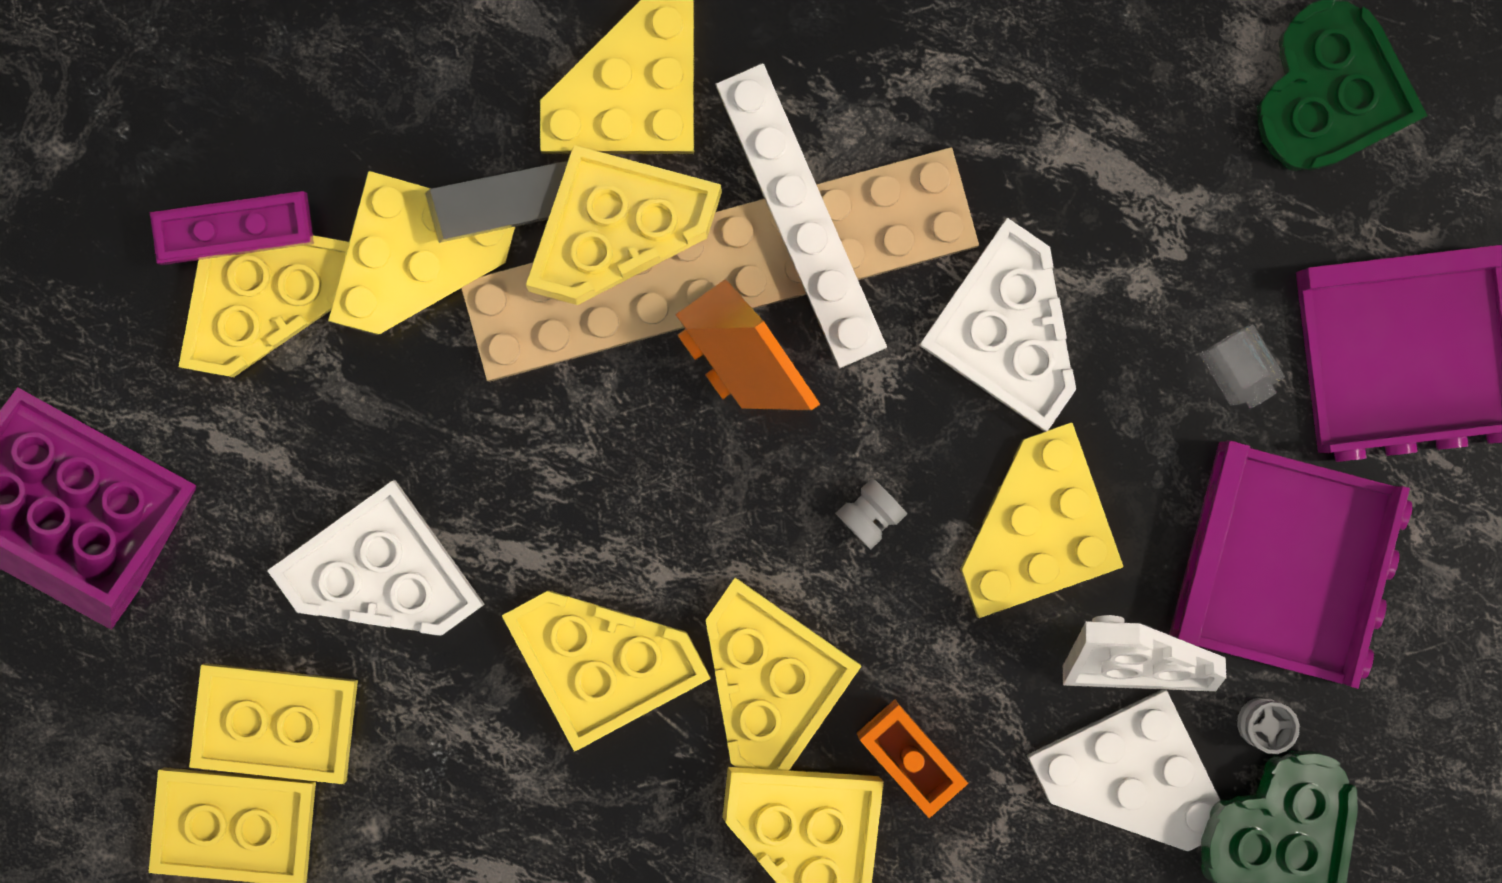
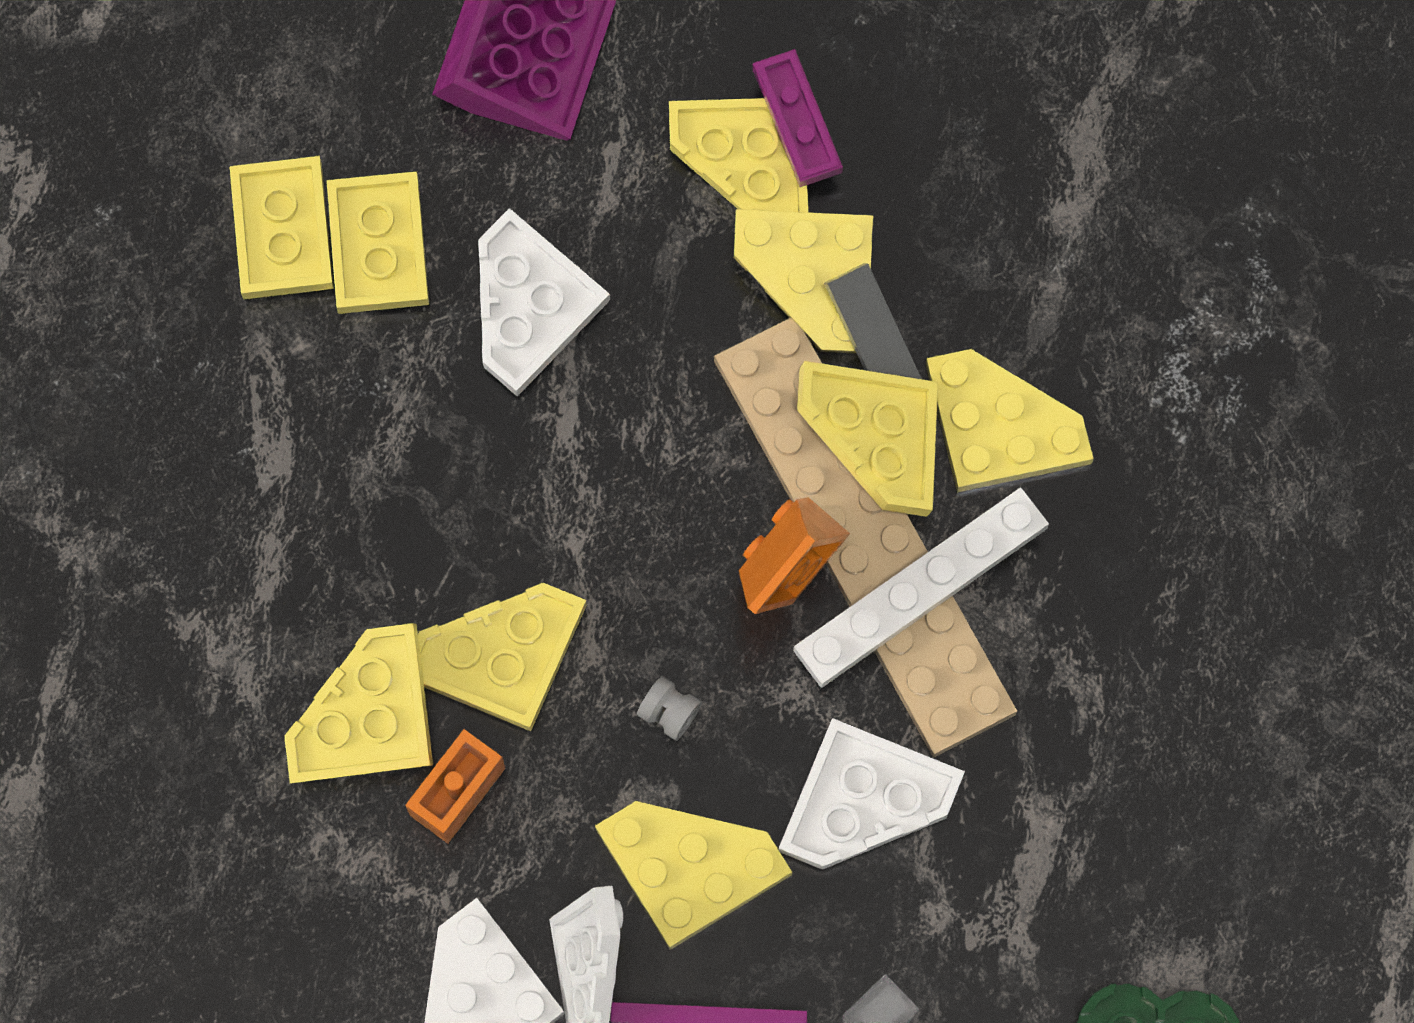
camera: 85 degrees right, 15 degrees down
light yellow plate [502,590,711,752] -> none

